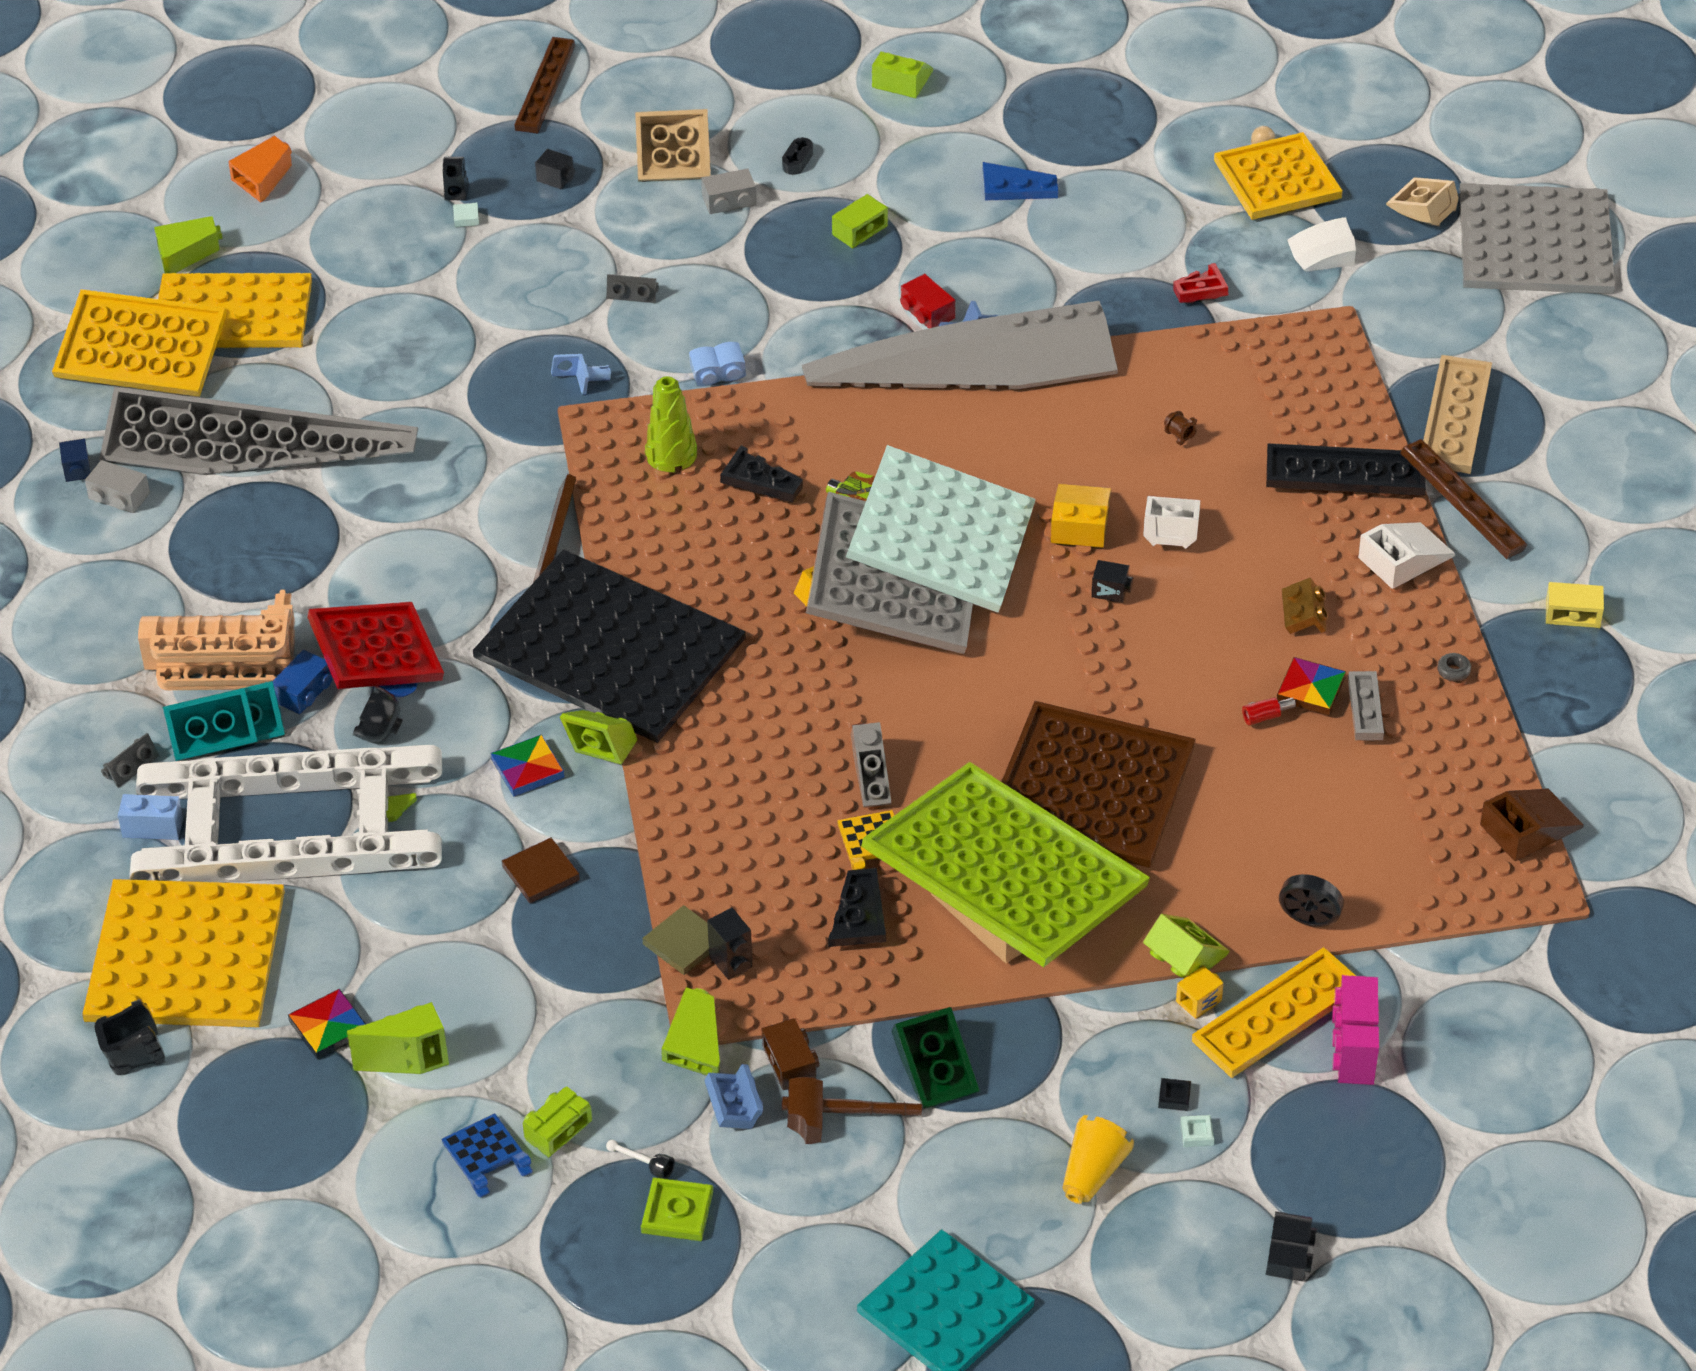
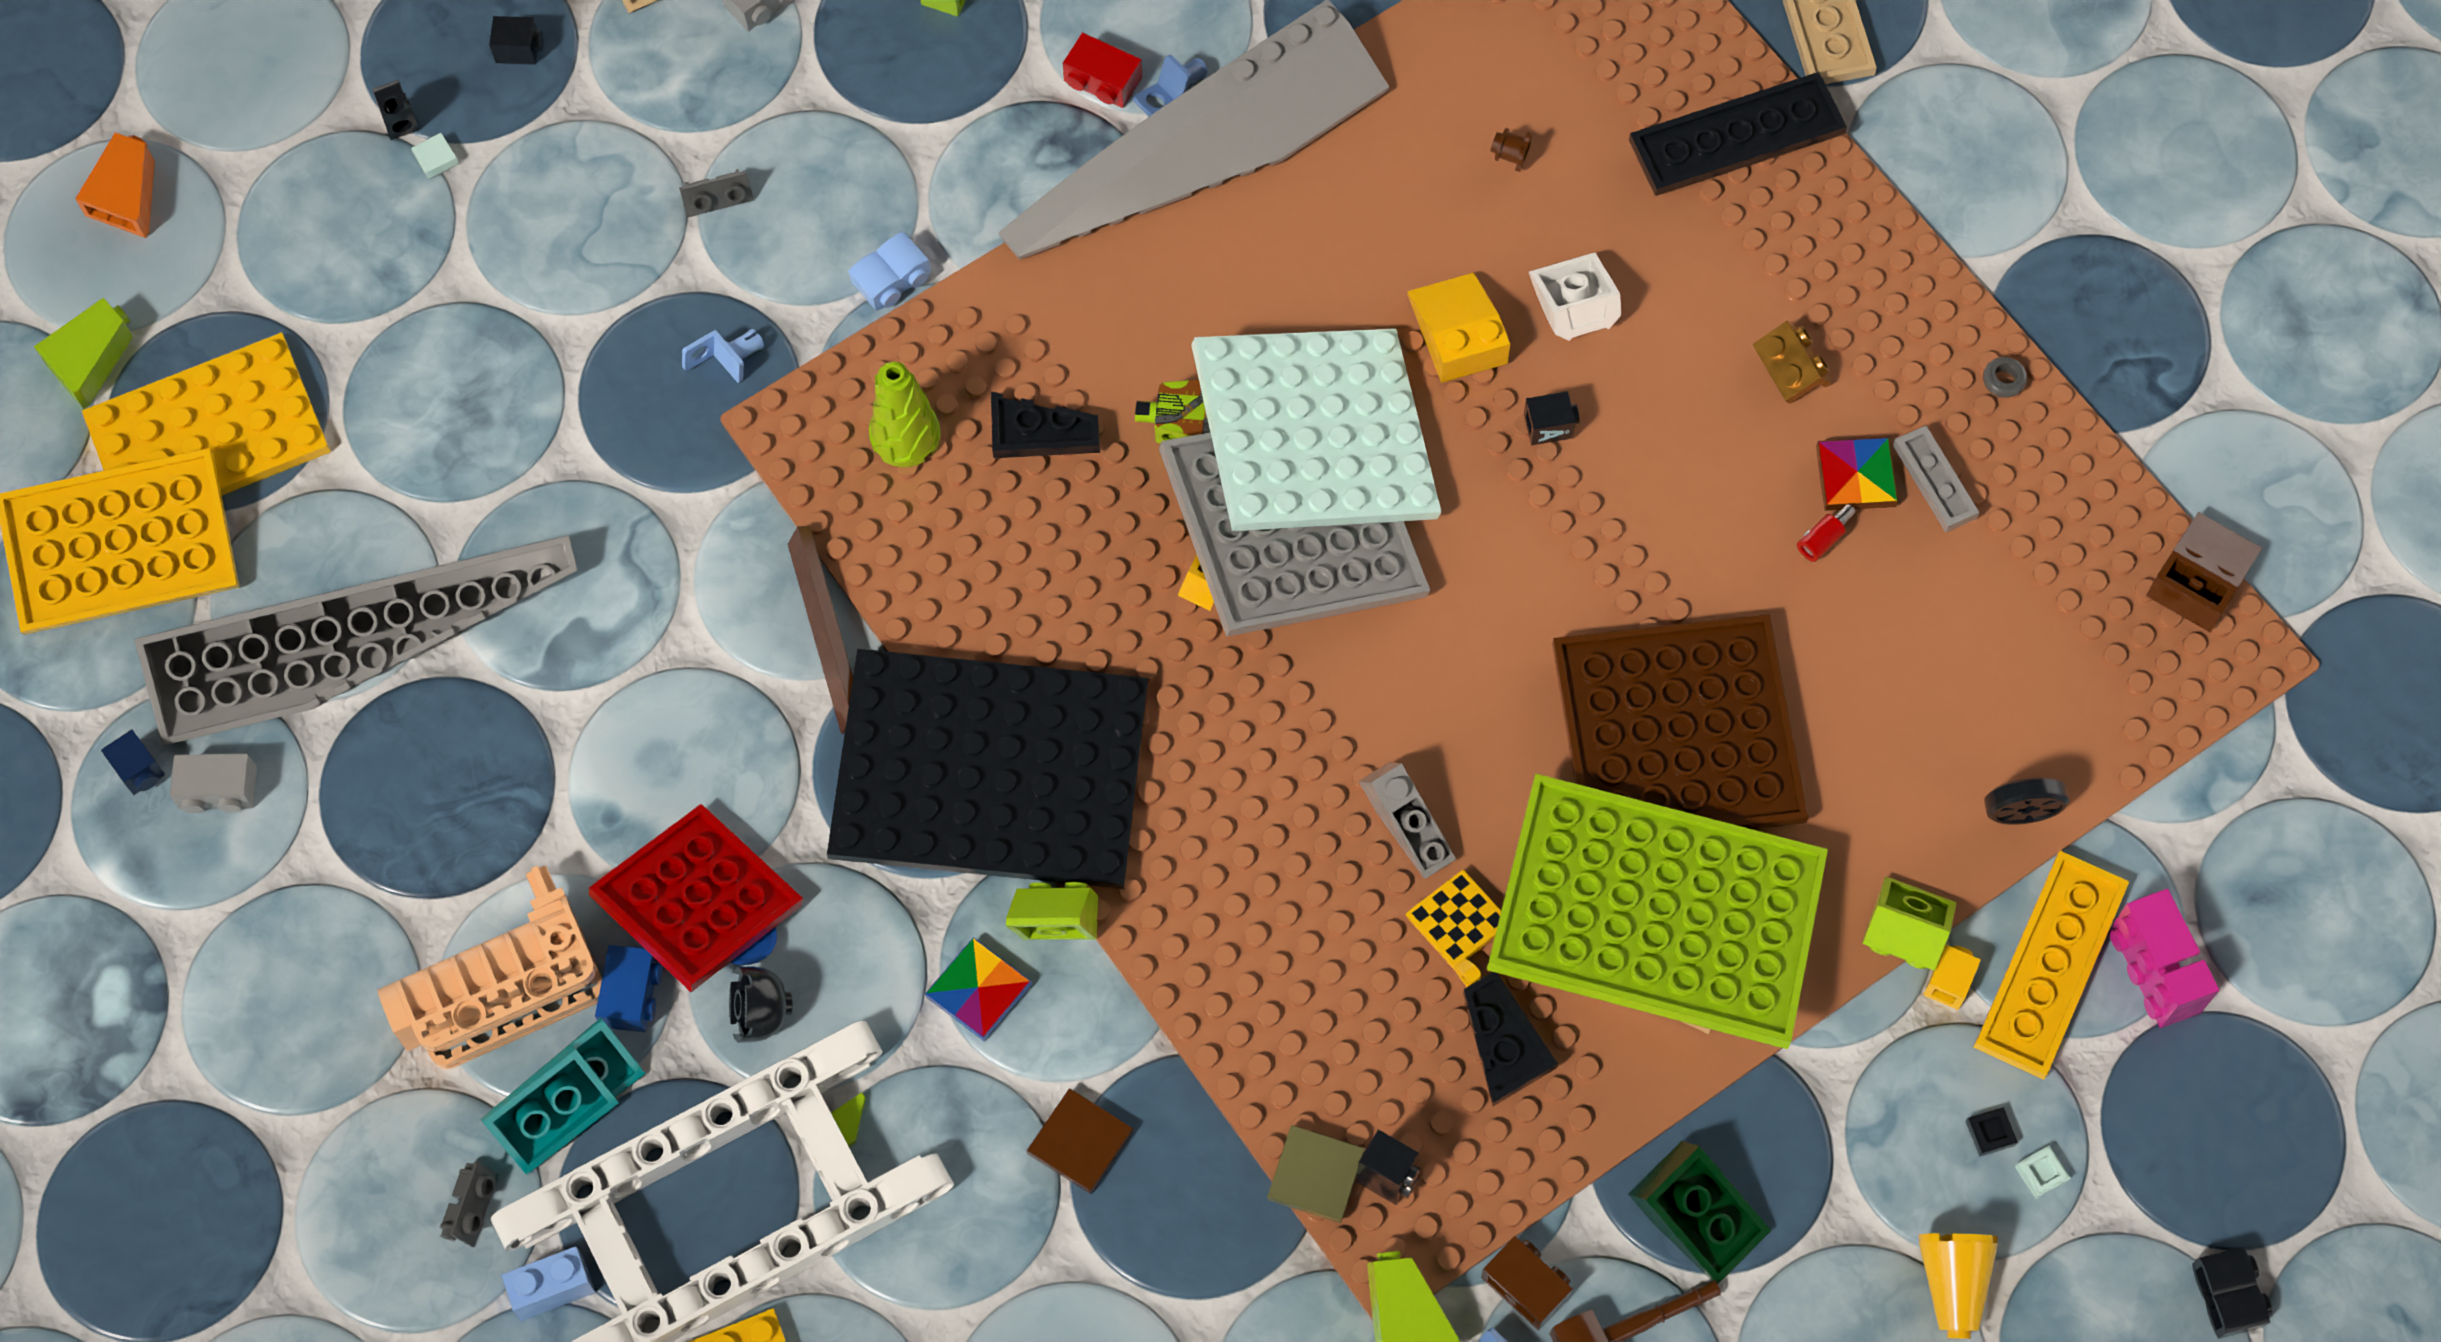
camera: 25 degrees left, 20 degrees up
white slope [1358,522,1455,589] -> none
reddish brown tile [1401,439,1528,559] -> none
light yellow brick [1546,582,1604,628] -> none

